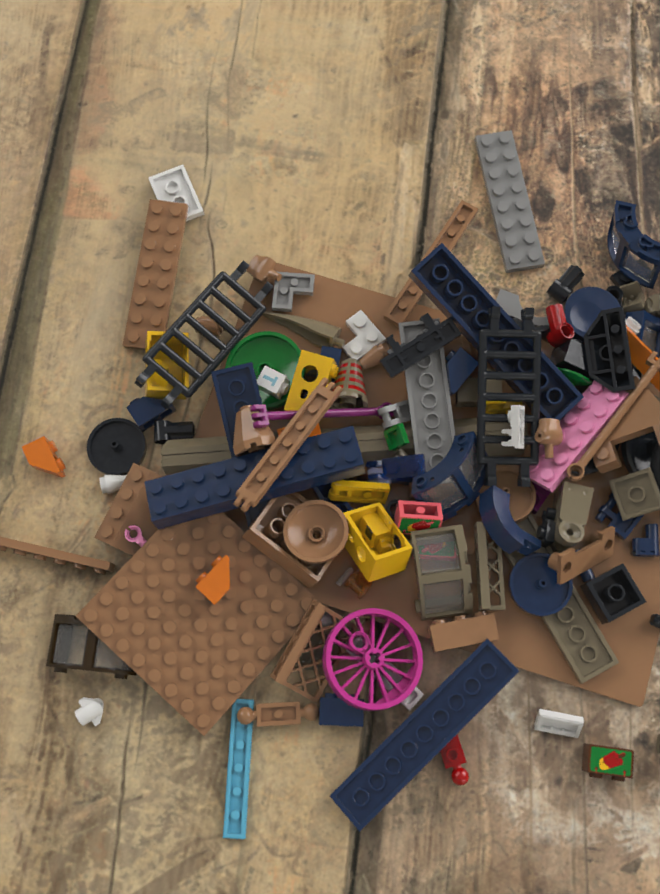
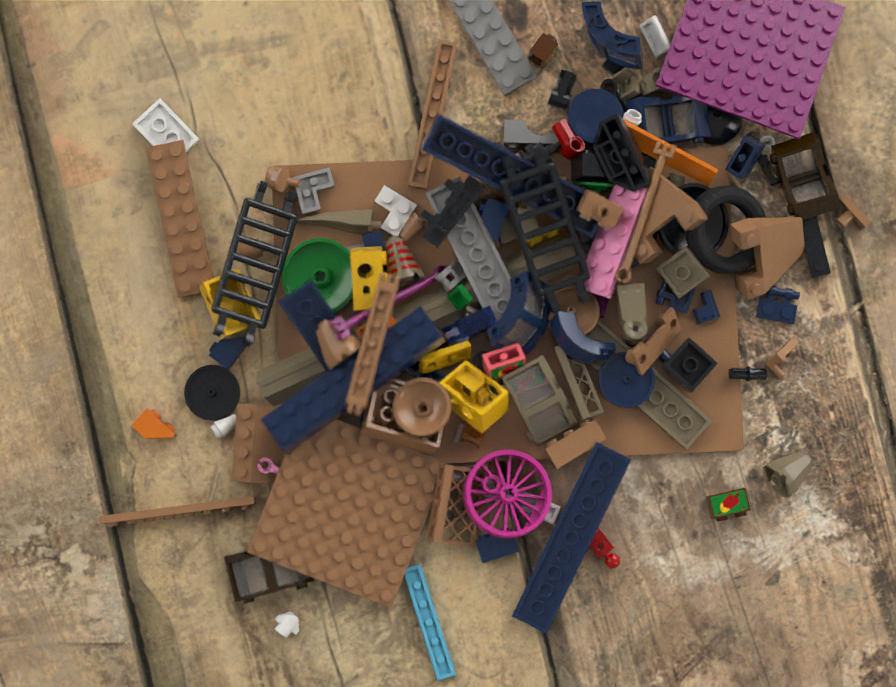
camera: 25 degrees left, 10 degrees up
black piece [154,420,195,445] -> none
orange slope [195,555,230,605] -> none
medium nougat plate [237,701,320,727] -> none
white brick [257,366,290,400] -> none
white plate [501,405,525,449] -> none
white plate [534,709,584,738] -> none
medium nougat piece [535,418,563,459] -> none
black plate [536,507,556,548] -> none
none -> reddish brown brick [528,33,558,69]
none -> medium nougat brick [576,190,624,230]

